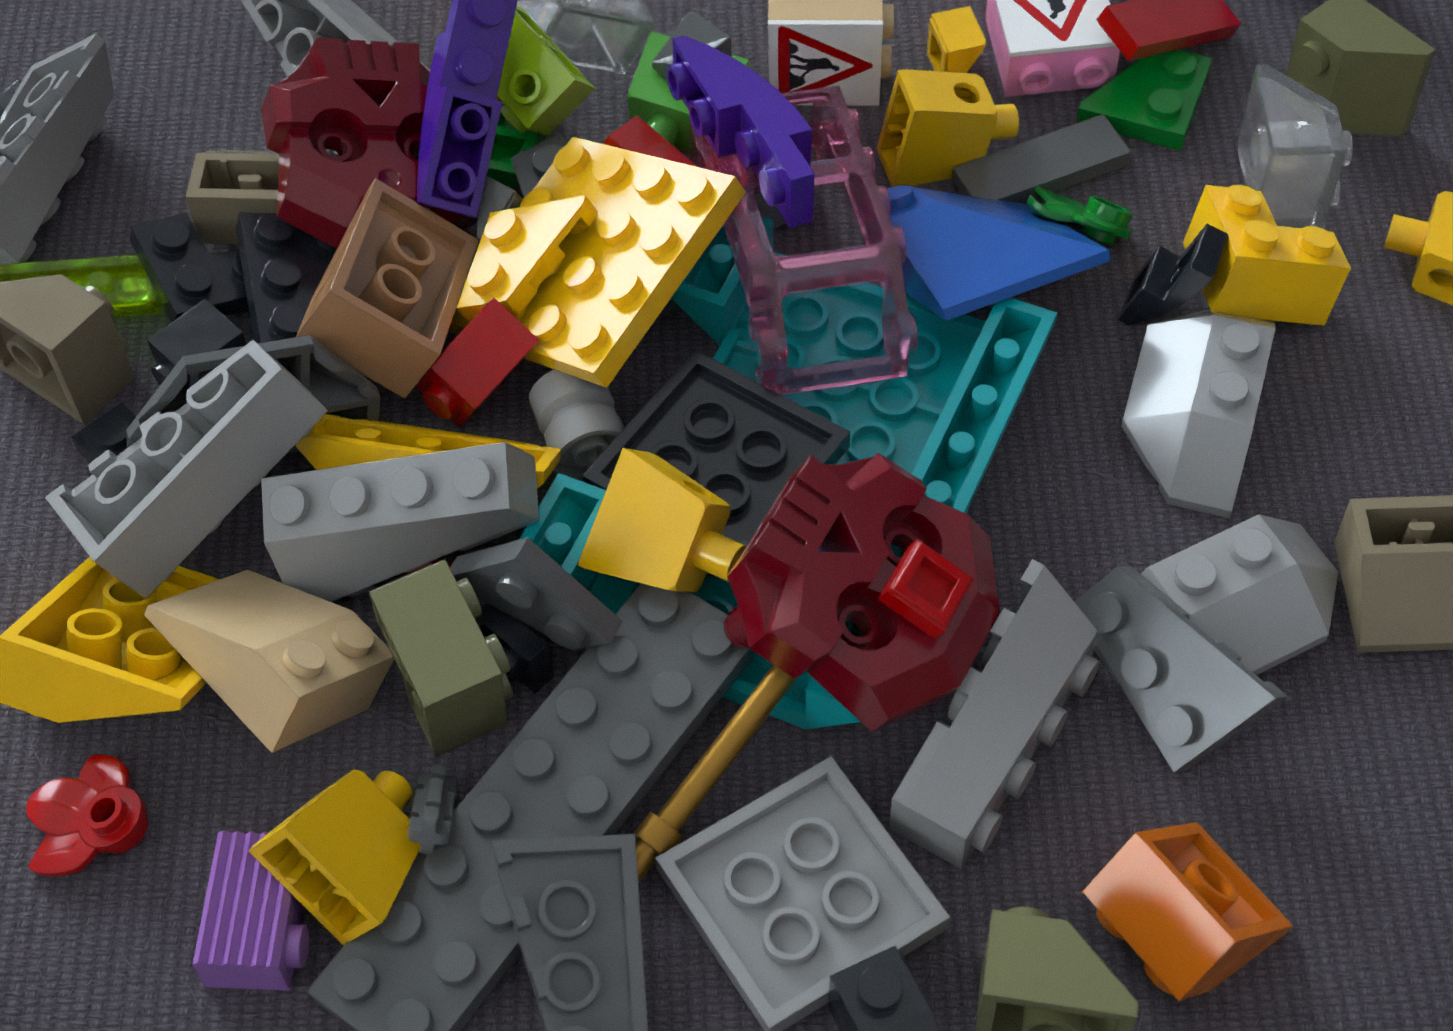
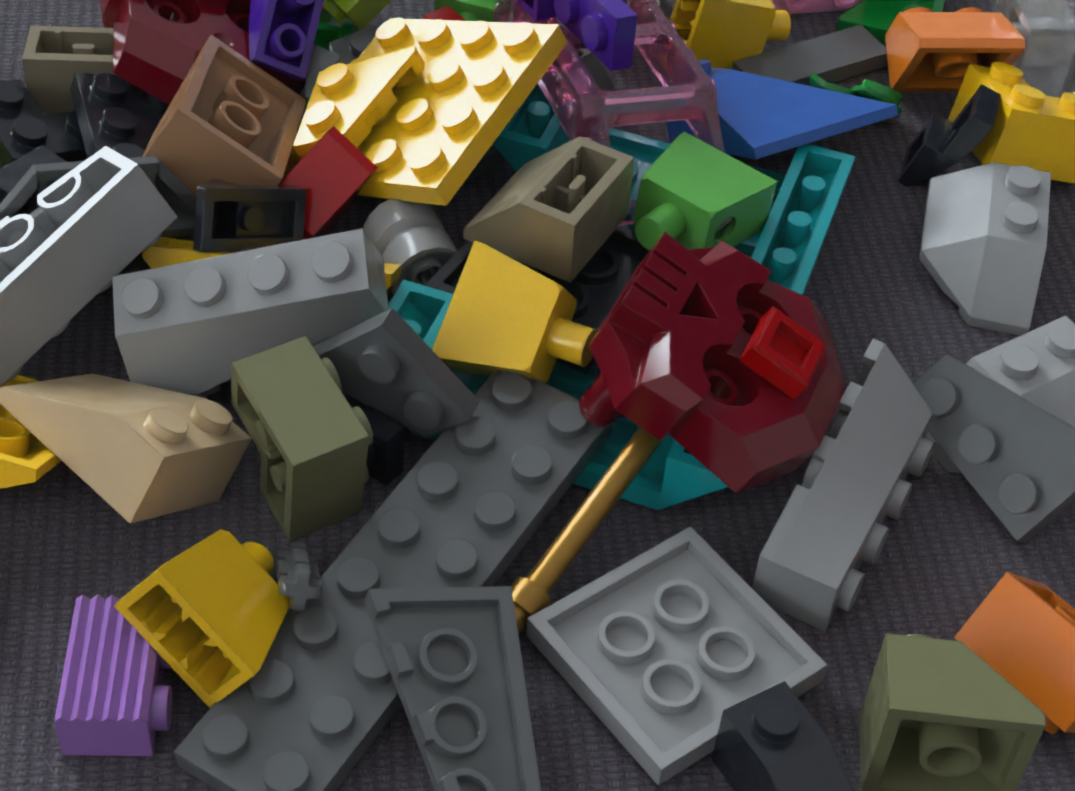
camera: 10 degrees left, 10 degrees down
none -> black slope [193,179,307,252]
none -> dark tan slope [463,136,634,283]
none -> bright green torso [633,131,778,251]
none -> orange slope [885,7,1026,92]

